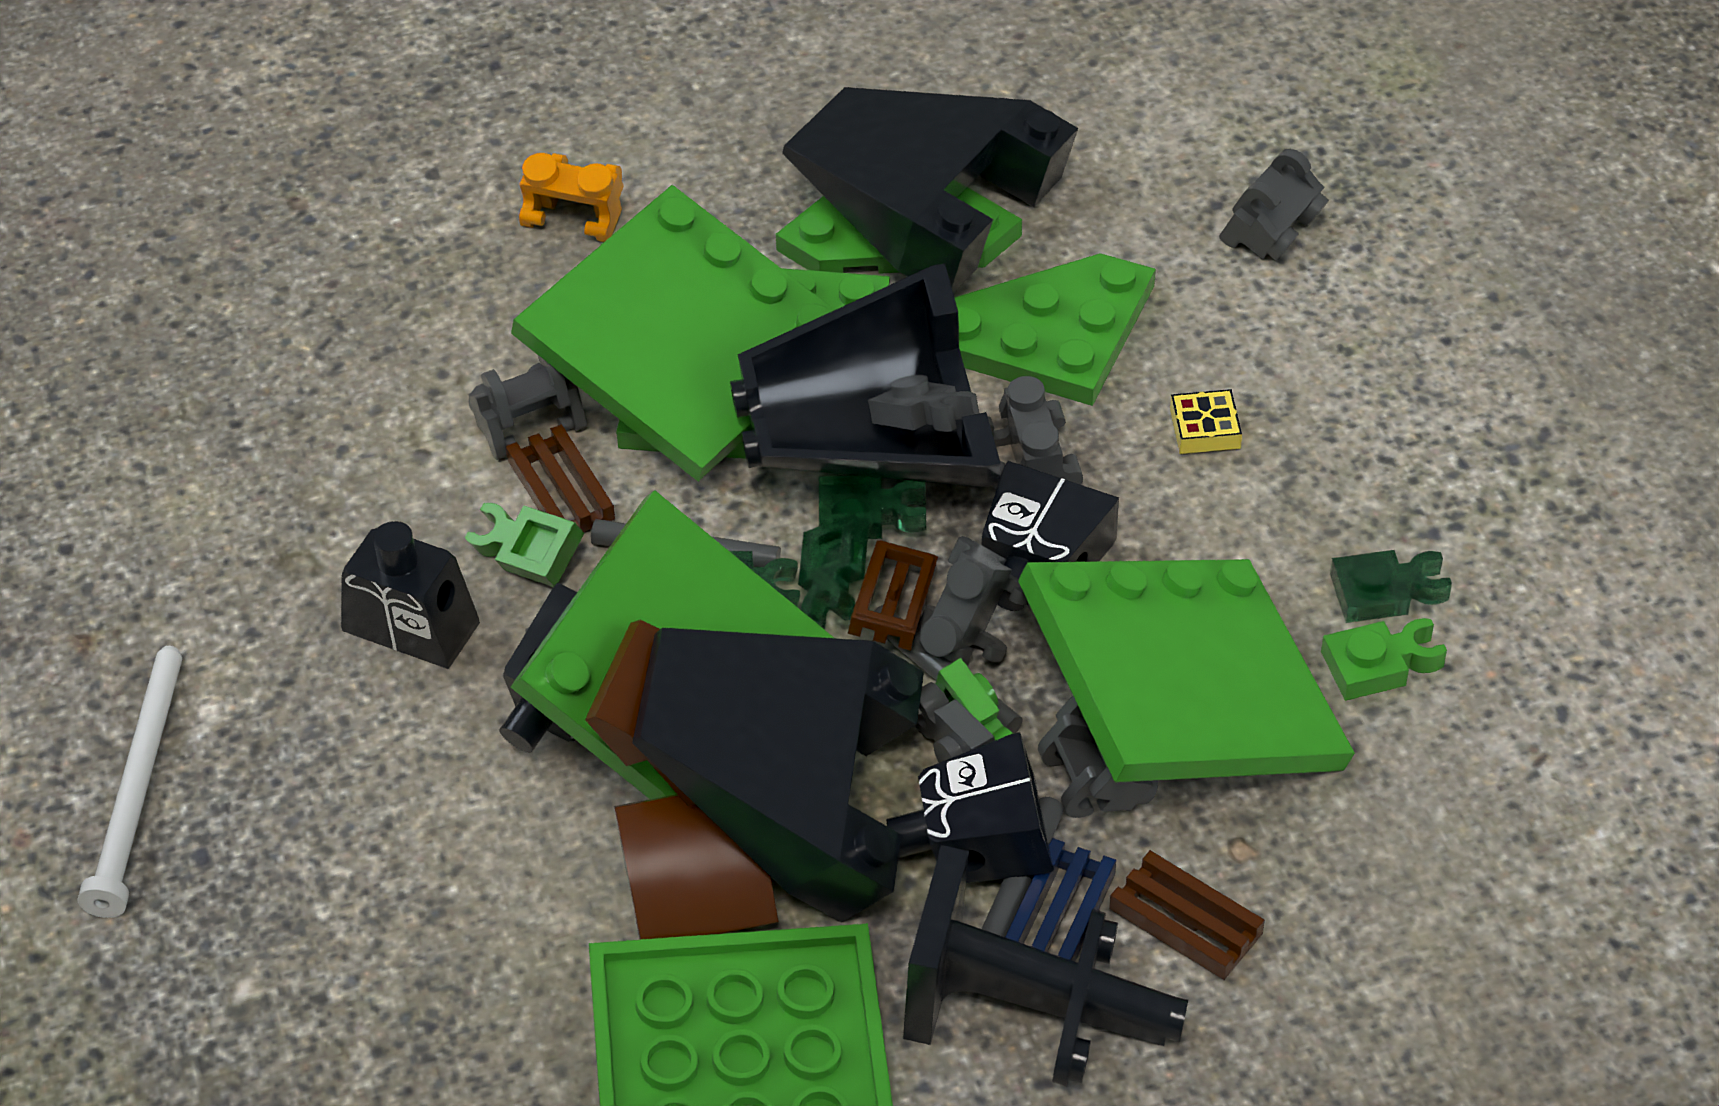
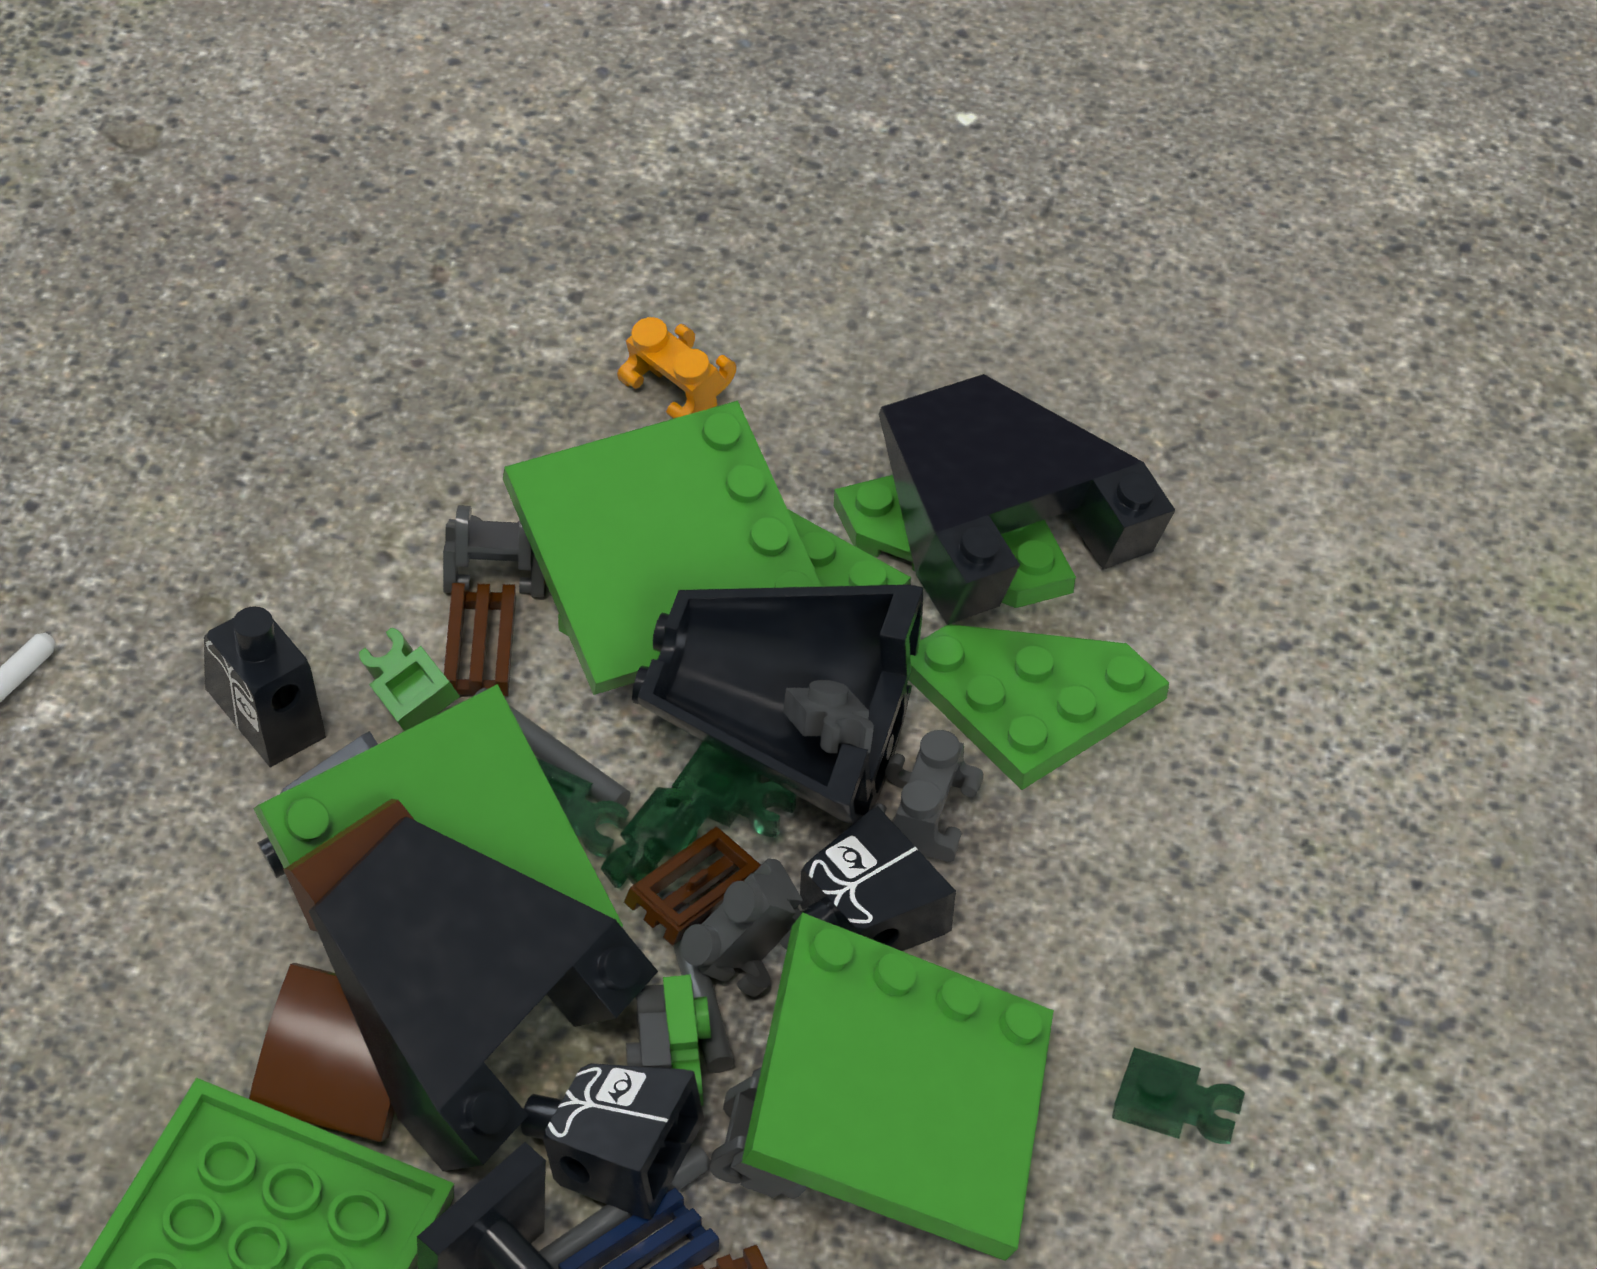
camera: 25 degrees right, 0 degrees up
light yellow tile [1170,389,1242,454] -> none
dark grey piece [1219,148,1329,261] -> none
bright green plate [1321,618,1447,701] -> none

